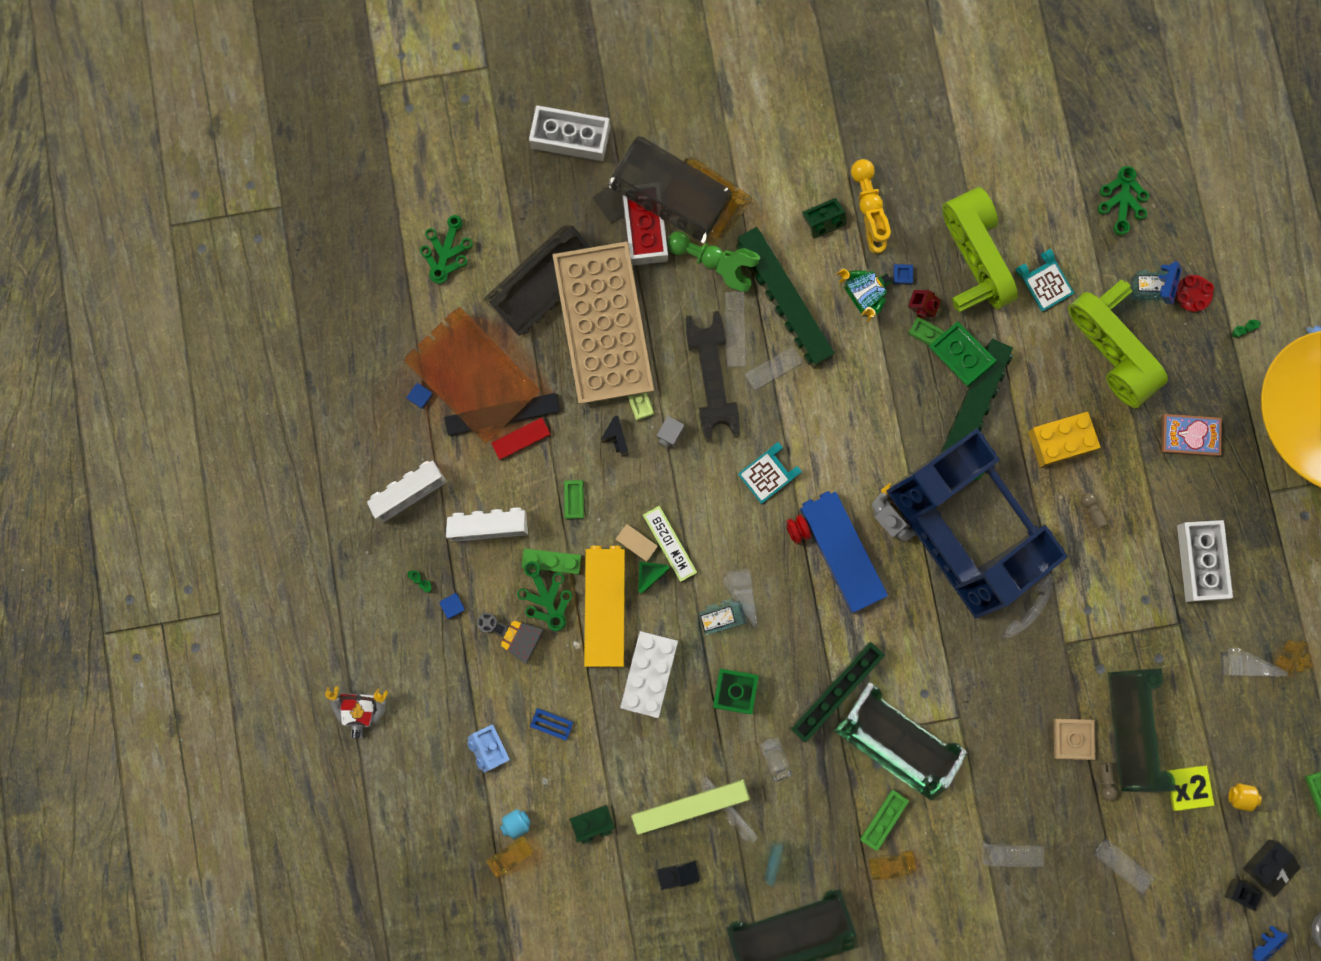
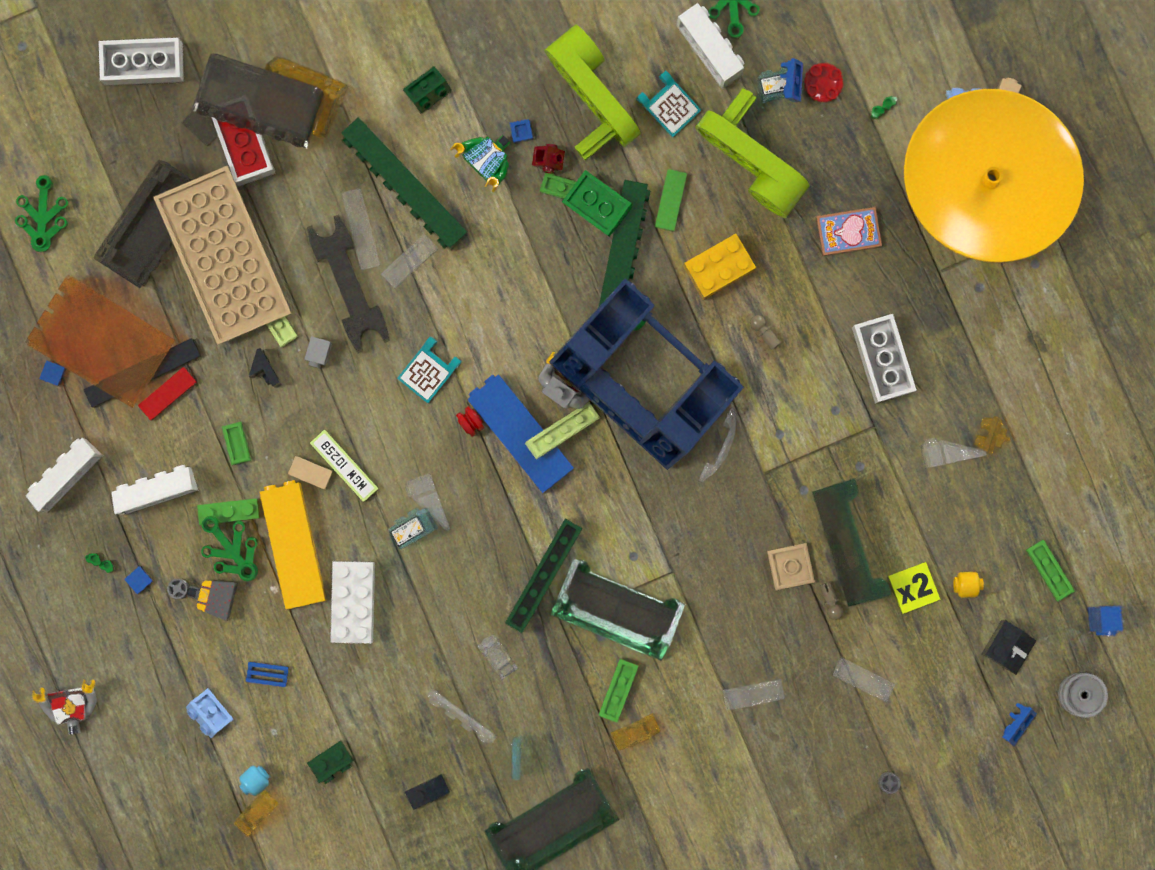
camera: 15 degrees left, 5 degrees up
yellowish green tile [631,780,750,835] -> none
green slope [638,561,670,595] -> none
bright green piece [667,231,760,292] -> none
green brick [712,668,759,715] -> none
yellow piece [851,159,891,254] -> none
black slope [1225,879,1263,912] -> none
none -> yellowish green tile [525,402,600,460]
none -> bright green tile [655,169,687,232]
none -> white brick [677,3,744,89]

